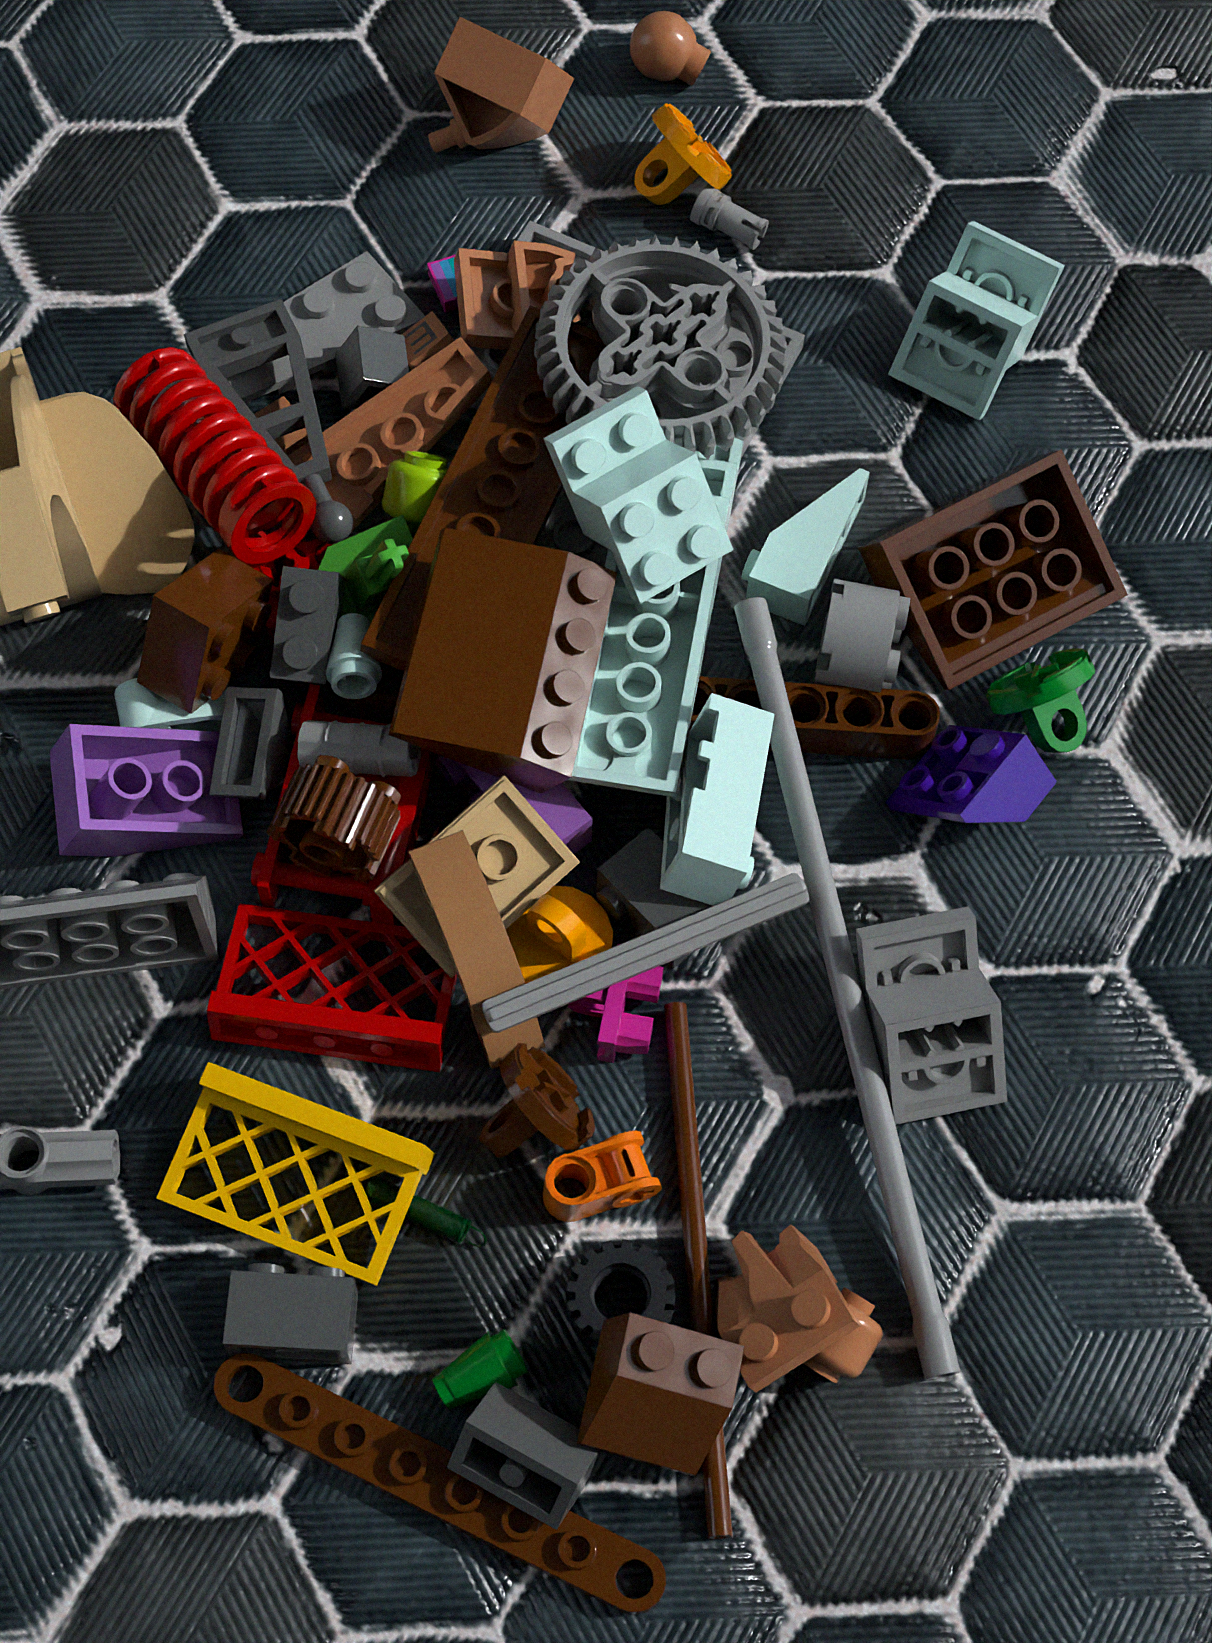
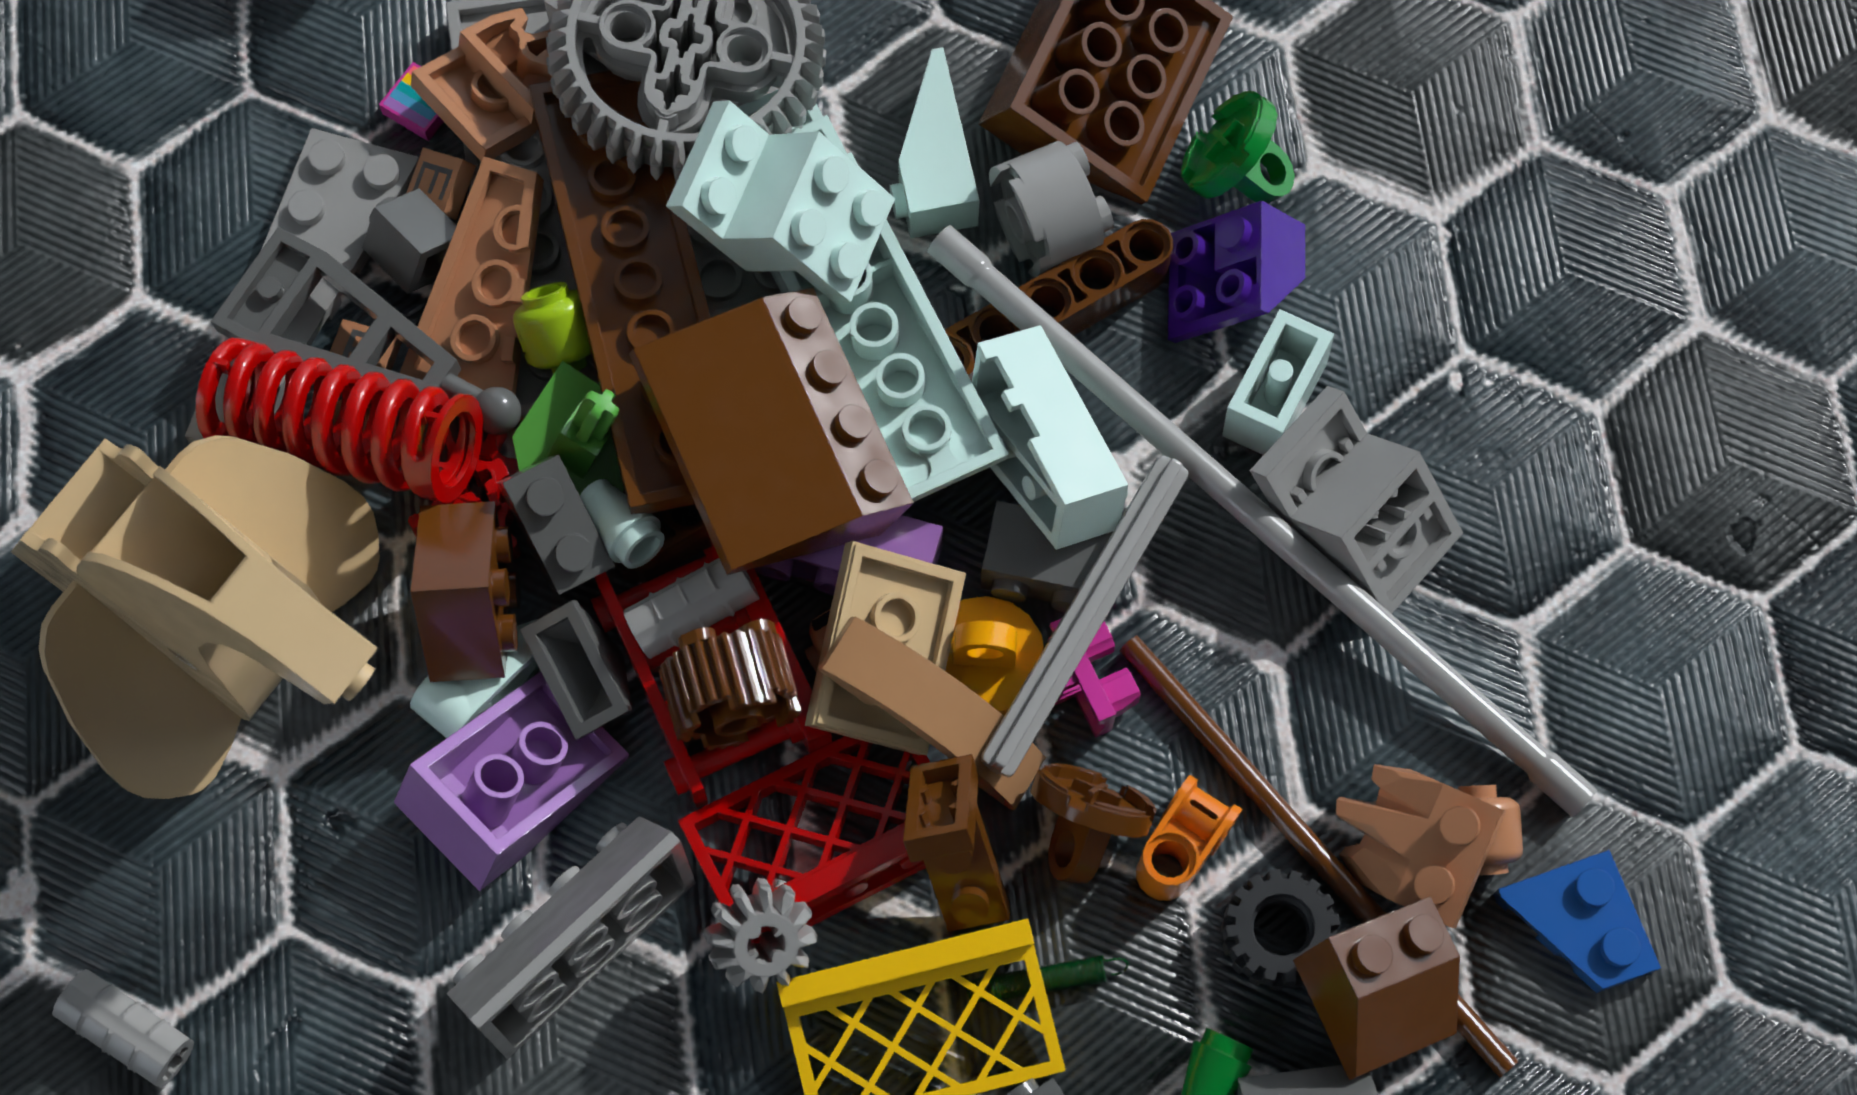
camera: 35 degrees left, 5 degrees up
none -> light grey gear [704,877,817,994]
none -> reddish brown bracket [903,754,1010,932]
none -> light aqua brick [1222,309,1334,455]
none -> blue wing [1493,850,1661,993]

